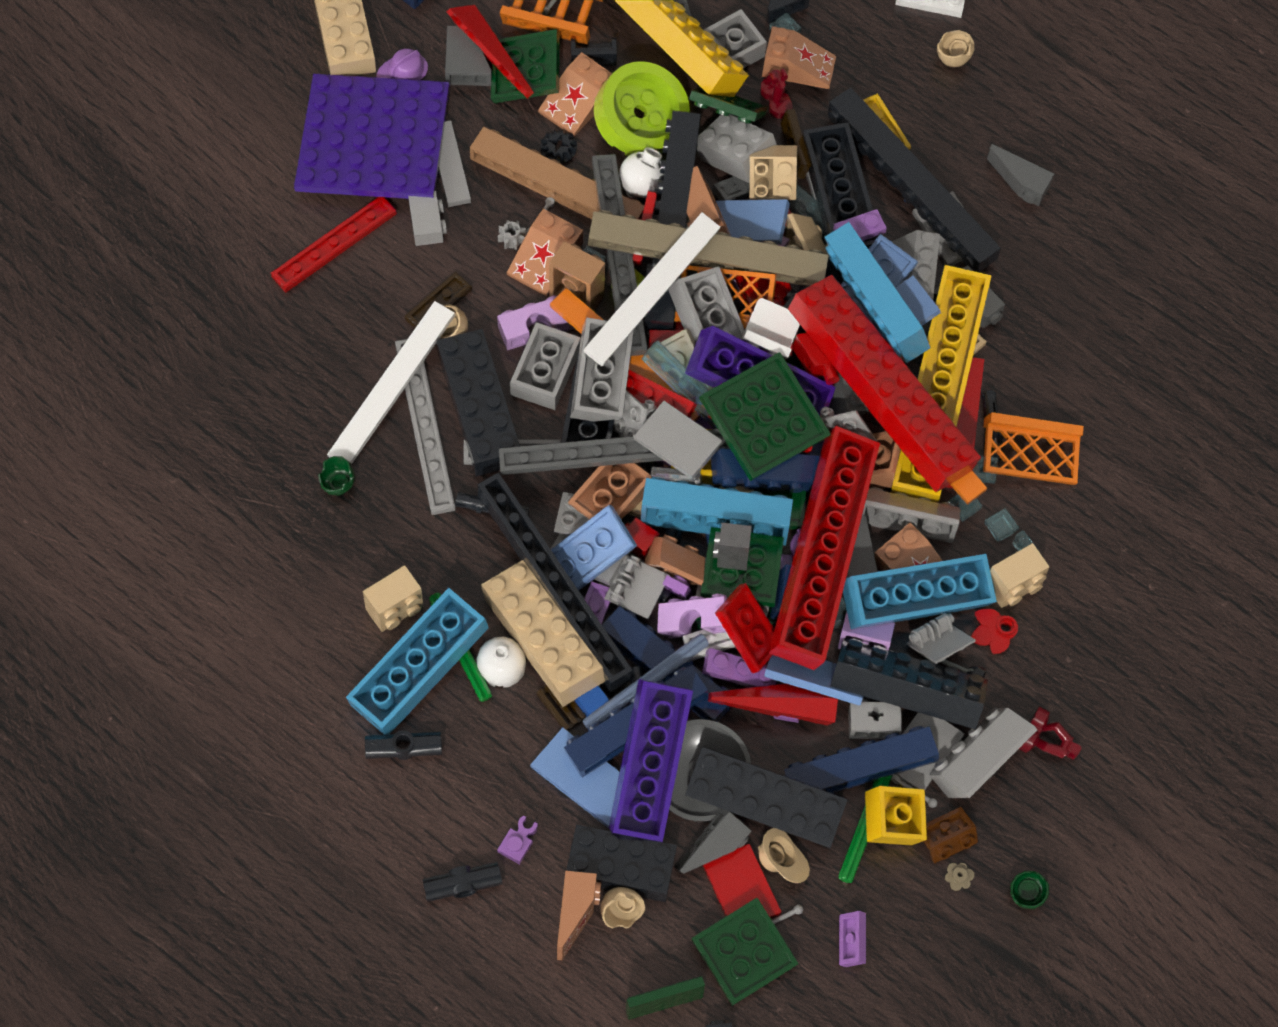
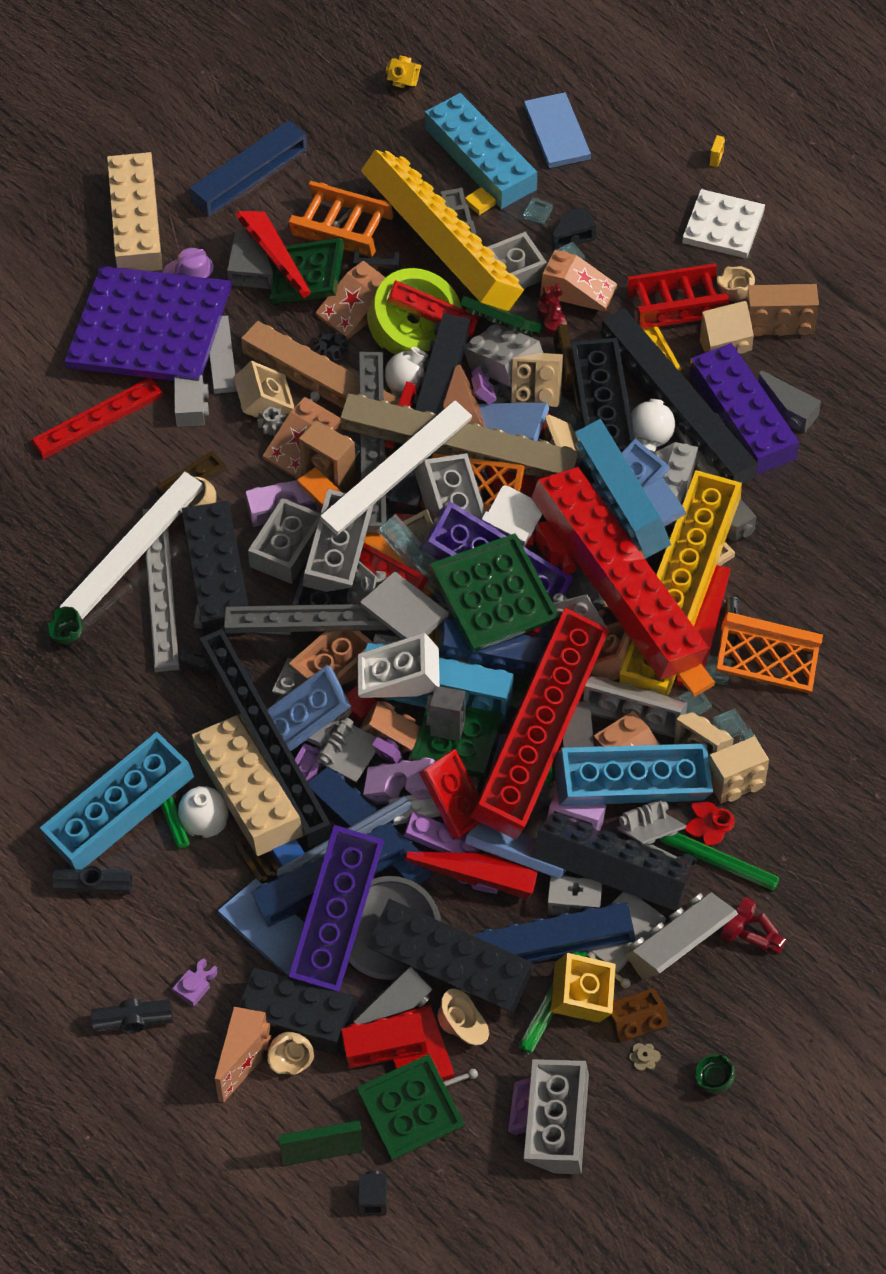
camera: 10 degrees right, 10 degrees down
tan brick [363,565,423,632] -> none
medium lavender plate [833,209,887,241] -> none
none -> tan slope [234,361,294,419]
none -> red brick [341,1013,428,1068]
none -> white slope [358,633,439,698]
none -> red tile [387,280,479,338]
none -> medium lavender plate [471,366,497,405]
none -> light grey slope [524,1059,589,1174]
none -> red fence [627,263,729,329]
none -> white brick [631,399,675,453]
none -> green axle [660,833,779,890]
none -> tan slope [674,712,733,759]
none -> dark purple brick [689,343,799,475]
none -> tan slope [700,301,754,354]
none -> medium nougat brick [746,284,819,336]

